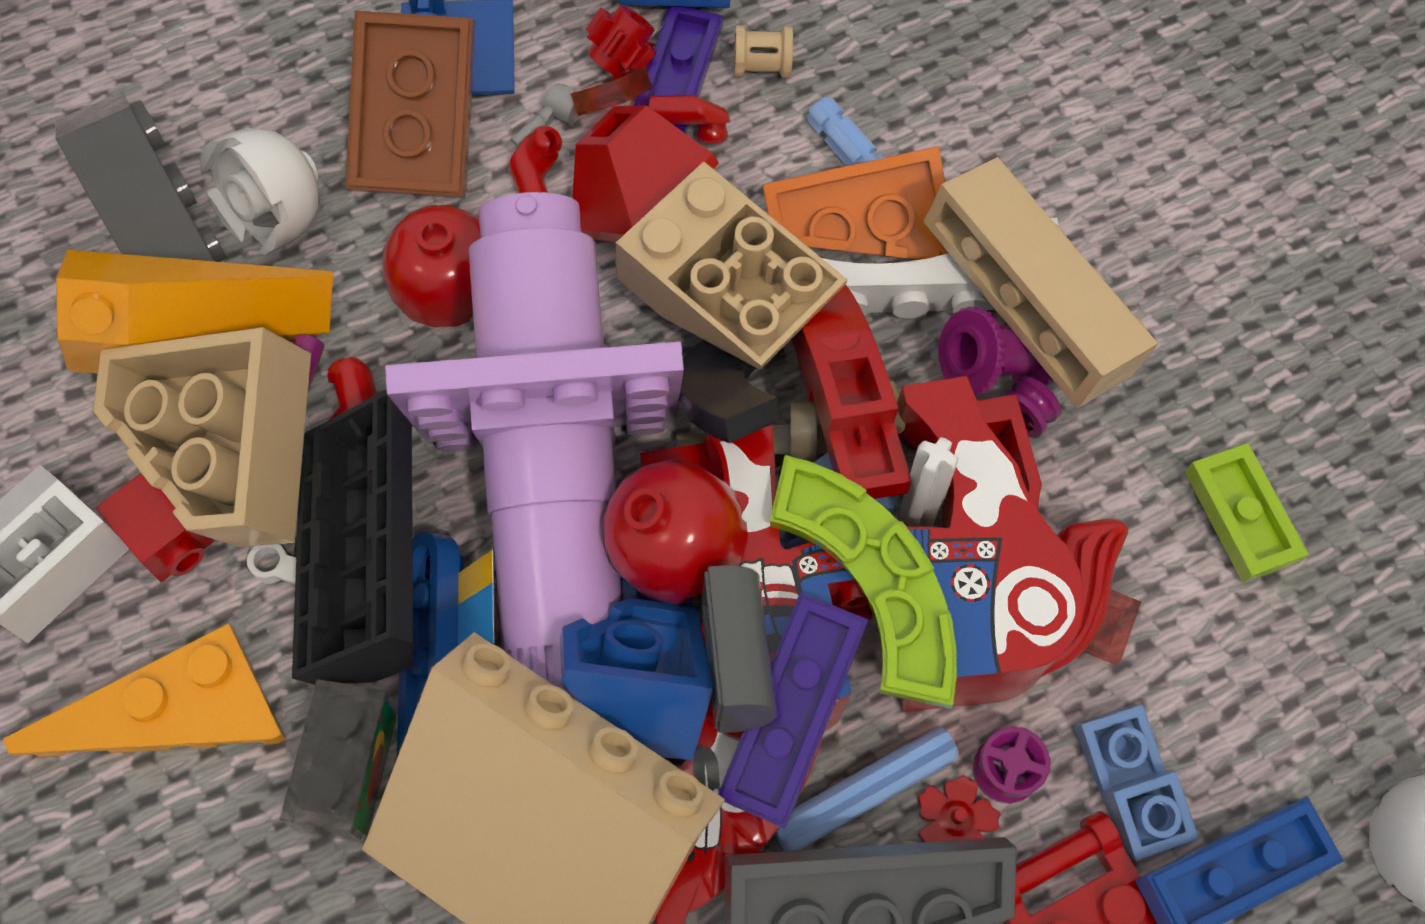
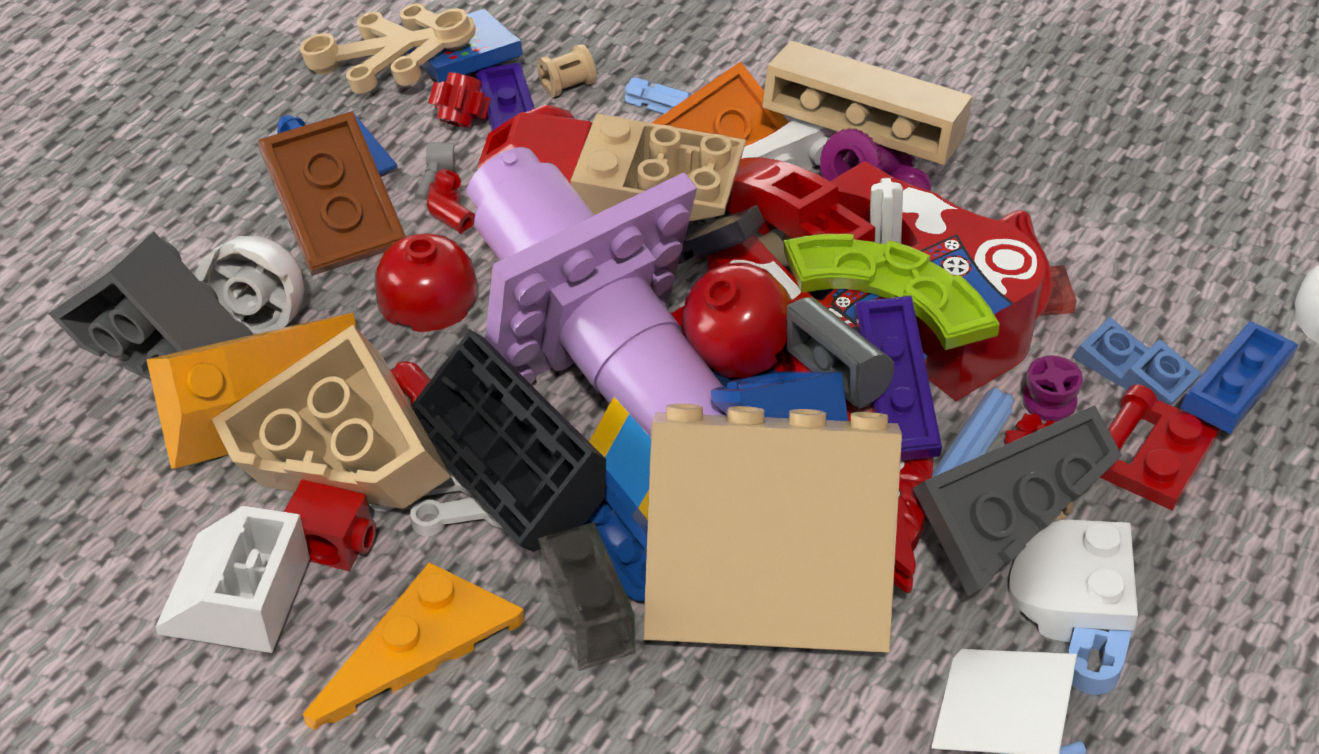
camera: 25 degrees left, 20 degrees down
clear red tile [571,66,653,116] -> none
lime plate [1184,443,1309,583] -> none

